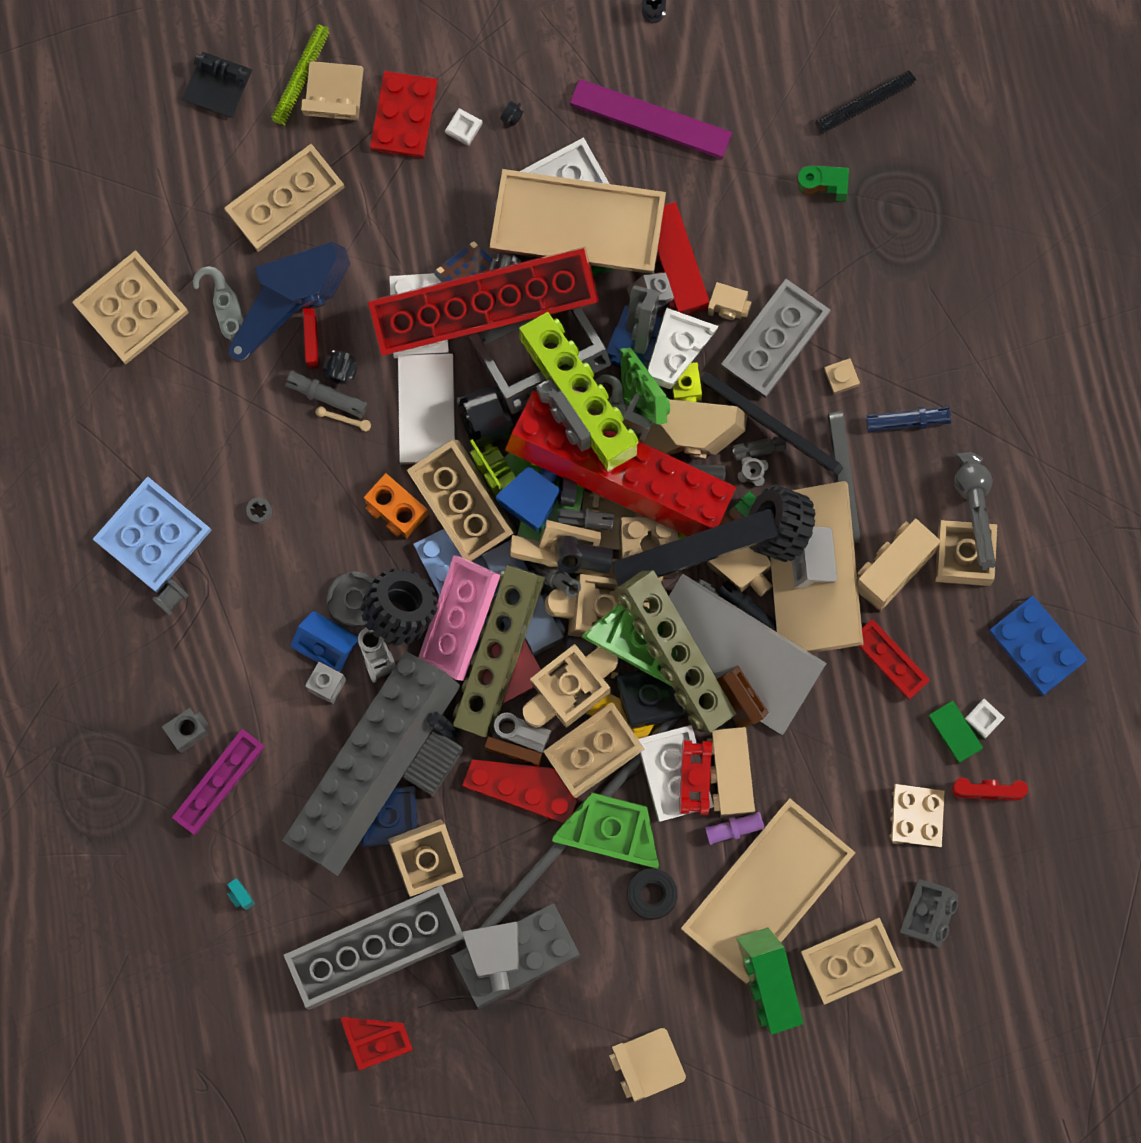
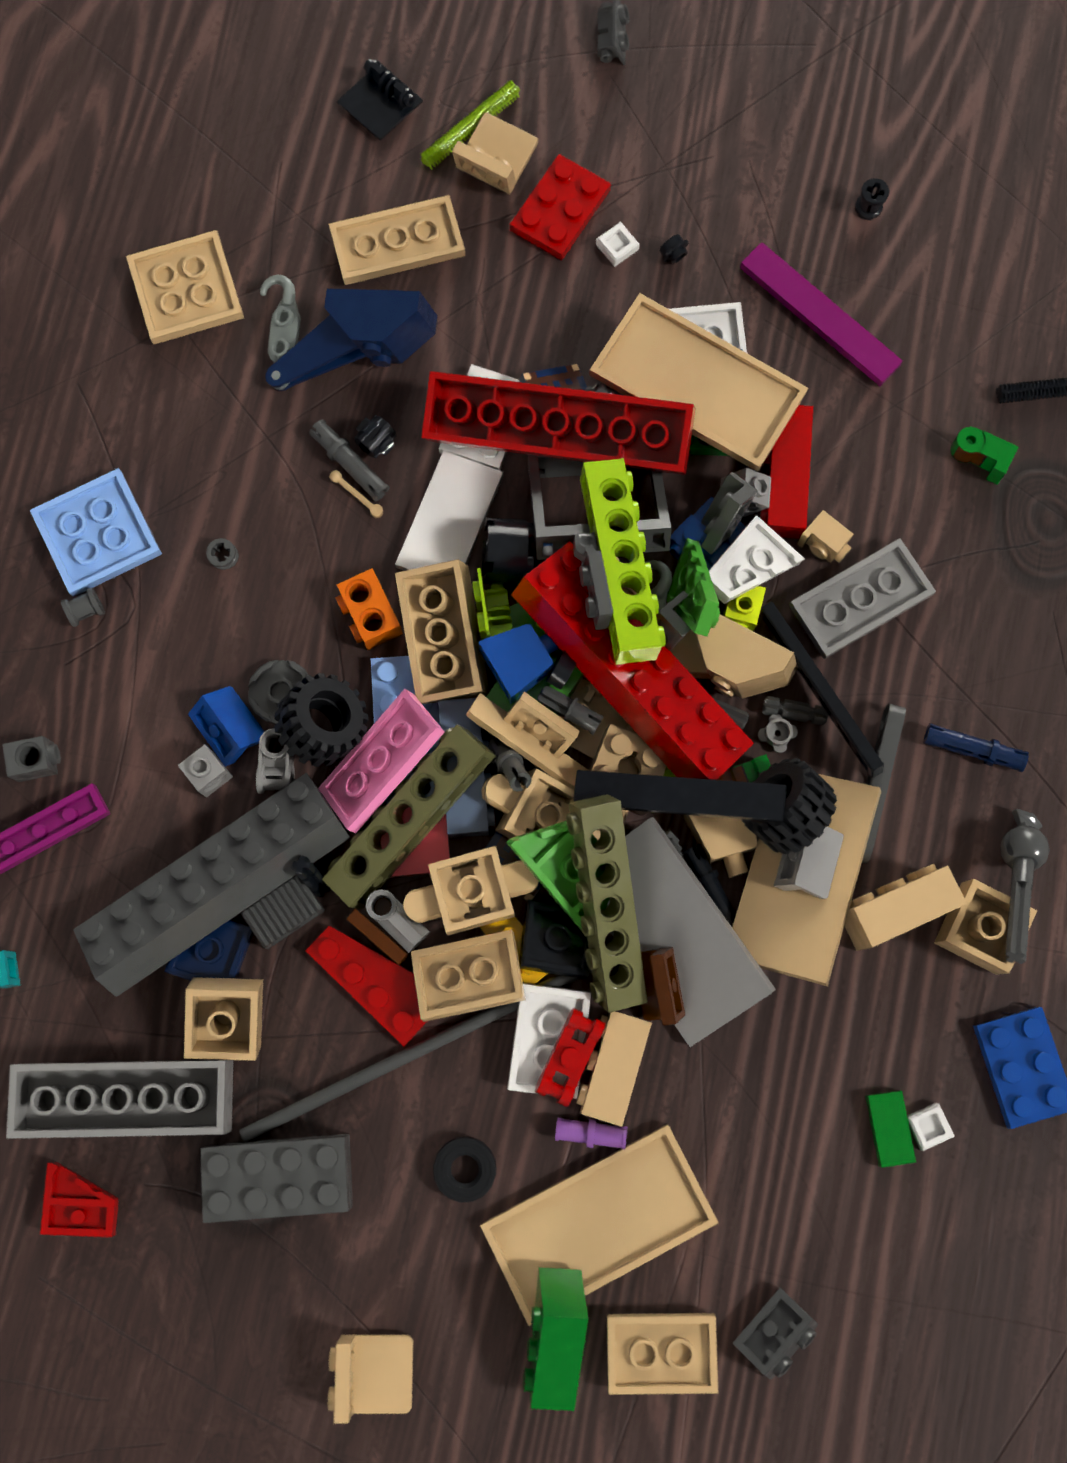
camera: 15 degrees right, 0 degrees up
red tile [303,308,319,369] -> none
light grey torso [463,922,519,992] -> none
bright green wing [552,792,659,869] -> none
black piece [555,536,613,573] -> none
tan plate [824,358,860,395] -> none
red plate [858,619,930,700] -> none
hinge [889,784,944,847] -> none
red plate [952,778,1028,801] -> none

